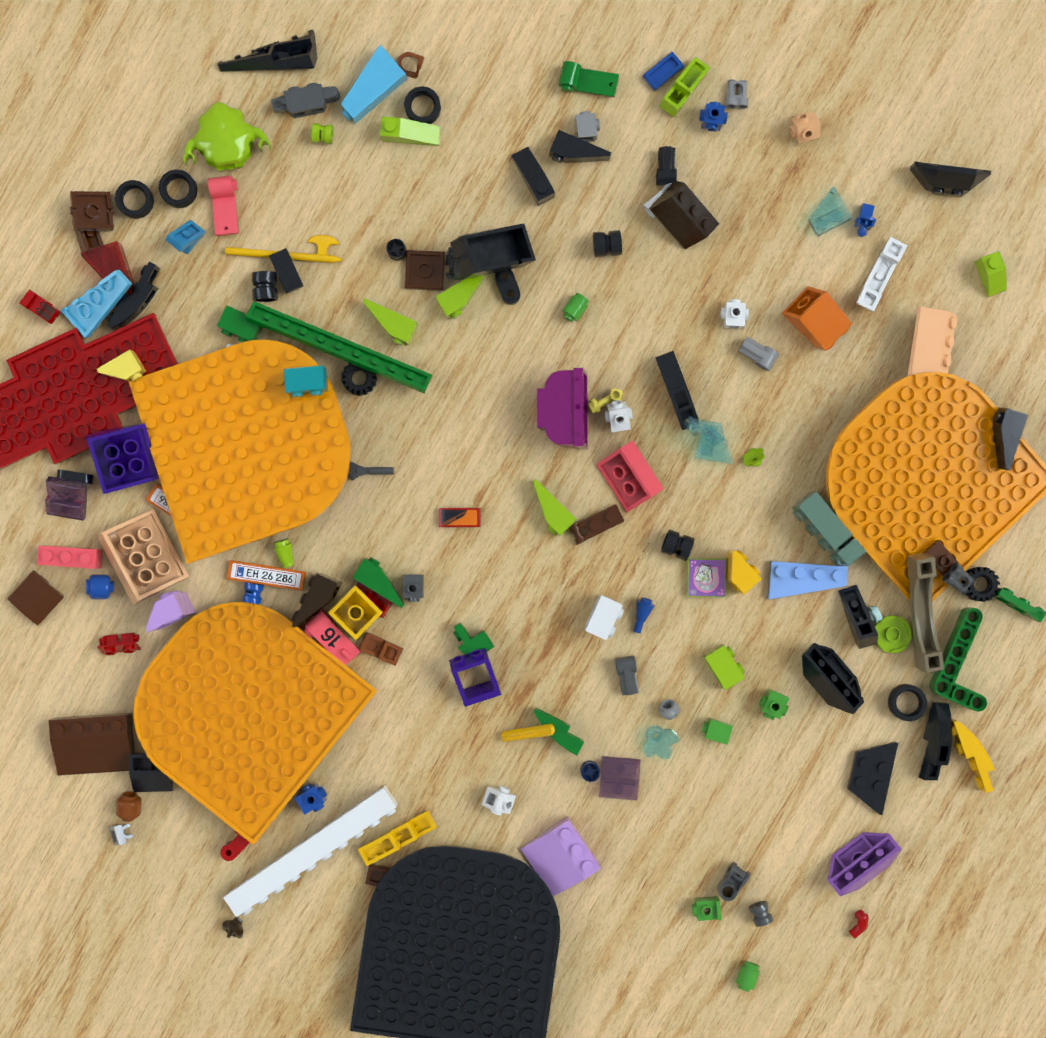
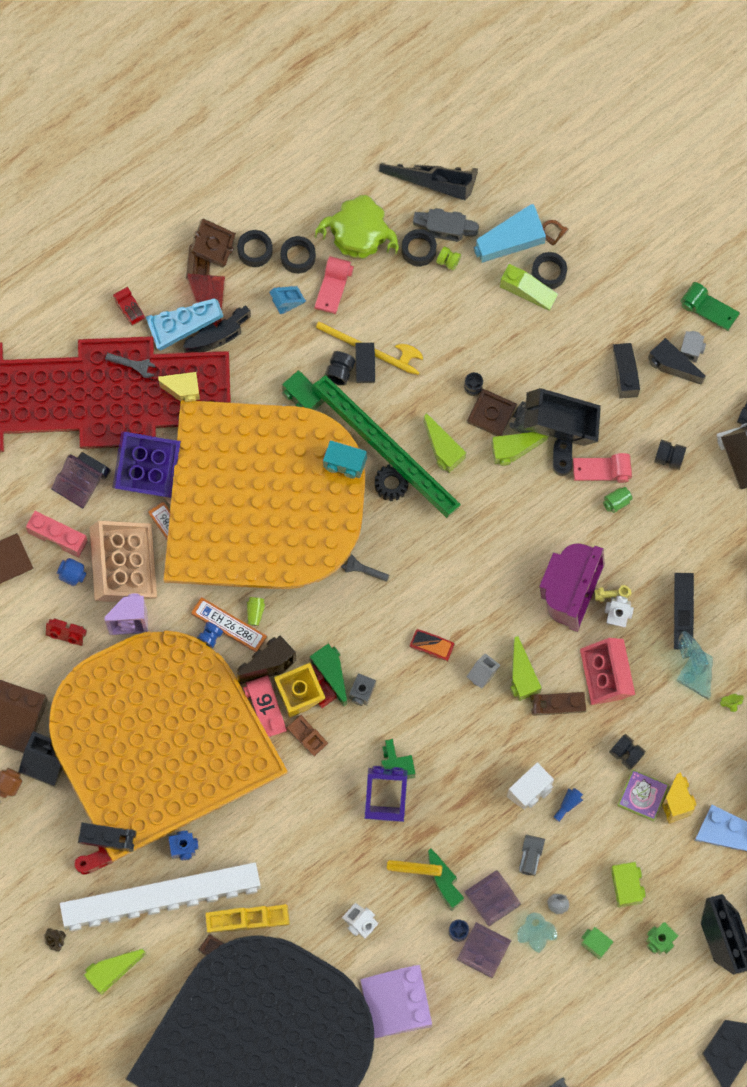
camera: 25 degrees right, 15 degrees down
none -> black plate [78,822,137,852]
none -> lime slope [84,949,146,995]
none -> dark grey piece [105,353,156,378]
none -> black tyre [401,229,437,267]
none -> clear purple slope [464,870,521,927]
none -> light grey brick [467,653,500,688]
none -> coral door [573,453,632,483]

